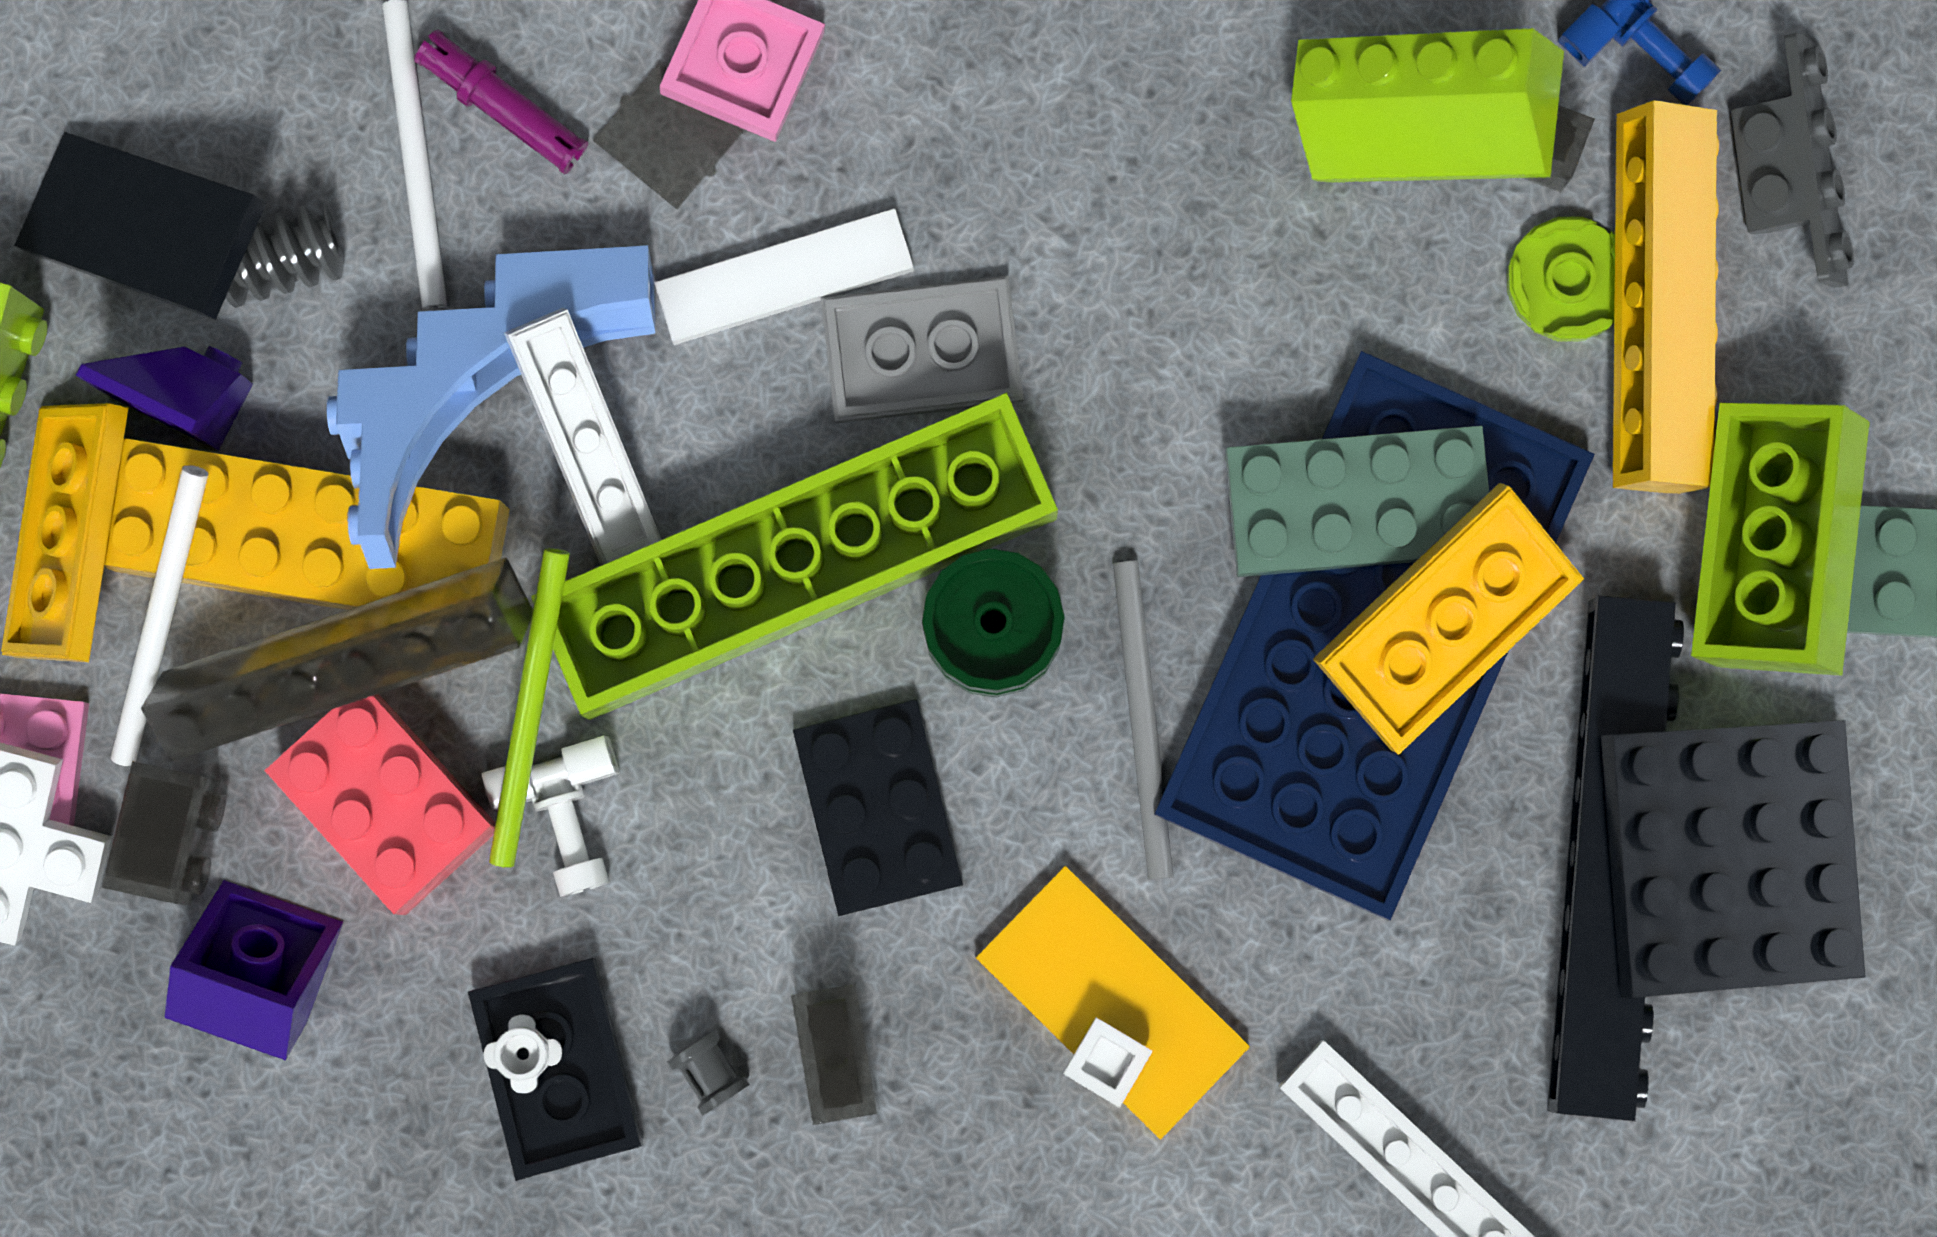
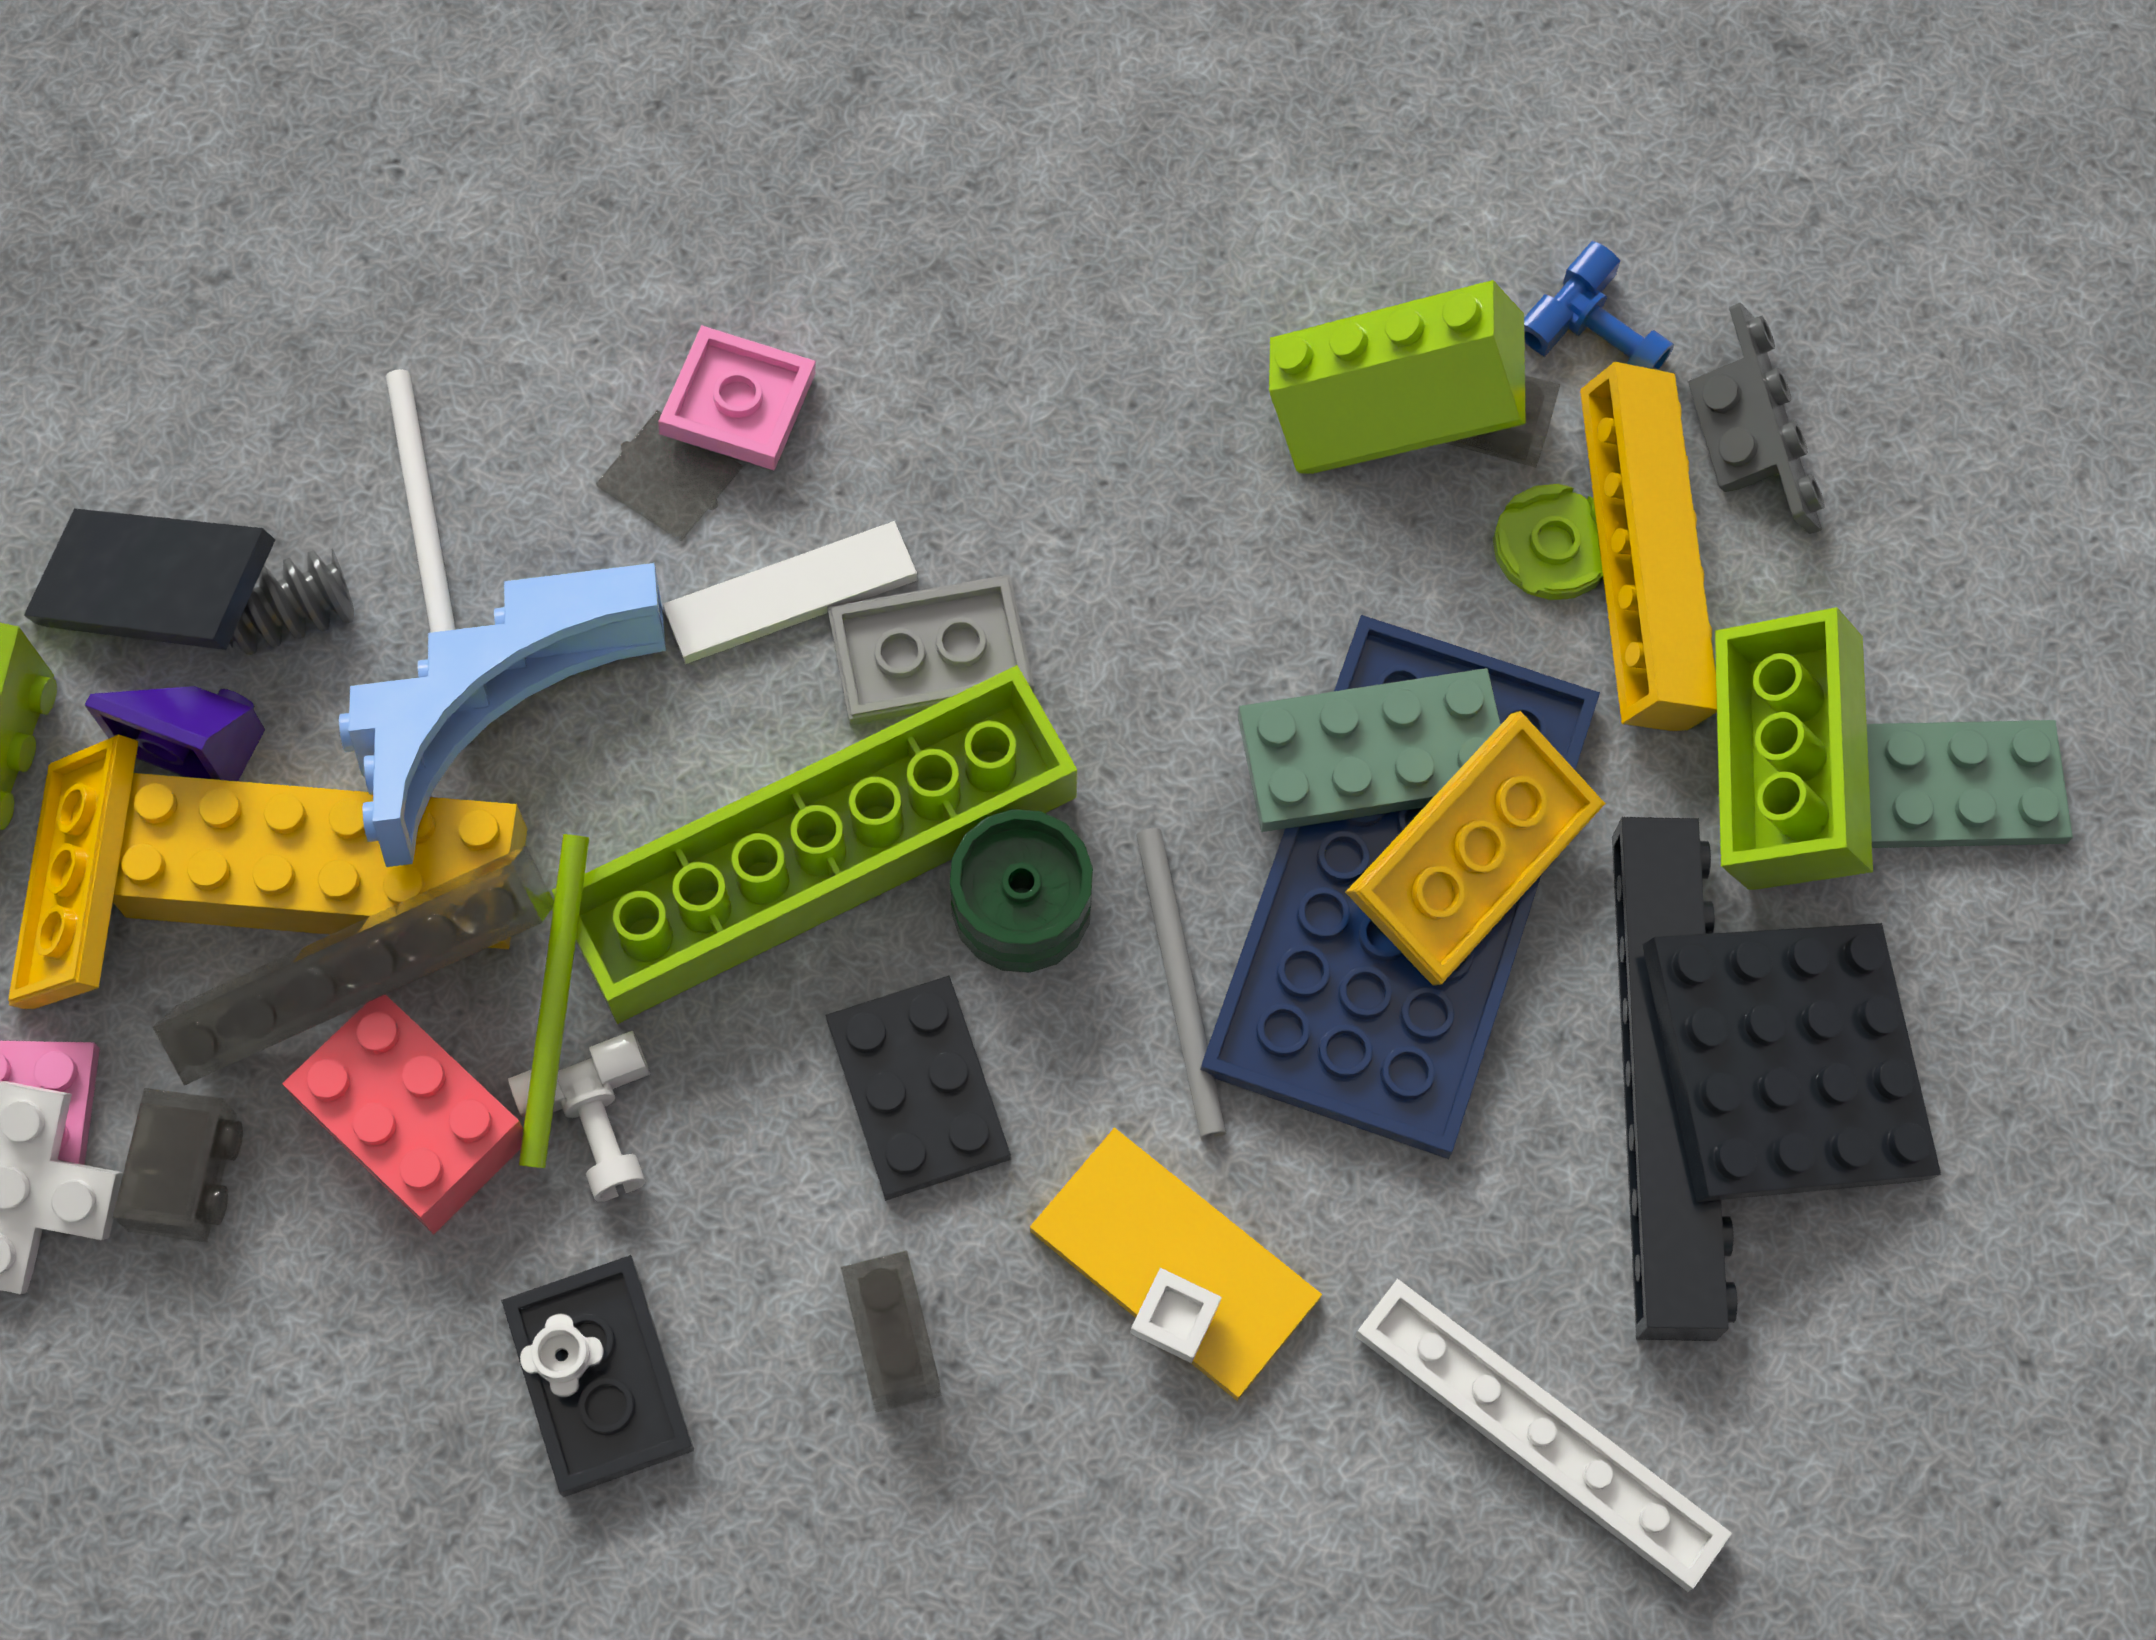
camera: 10 degrees left, 15 degrees down
white piece [110,465,209,766] -> none
dark purple slope [164,880,343,1061] -> none
magenta pin [414,29,589,175] -> none
white tile [504,308,662,566] -> none
dark grey bush [667,1030,750,1116] -> none

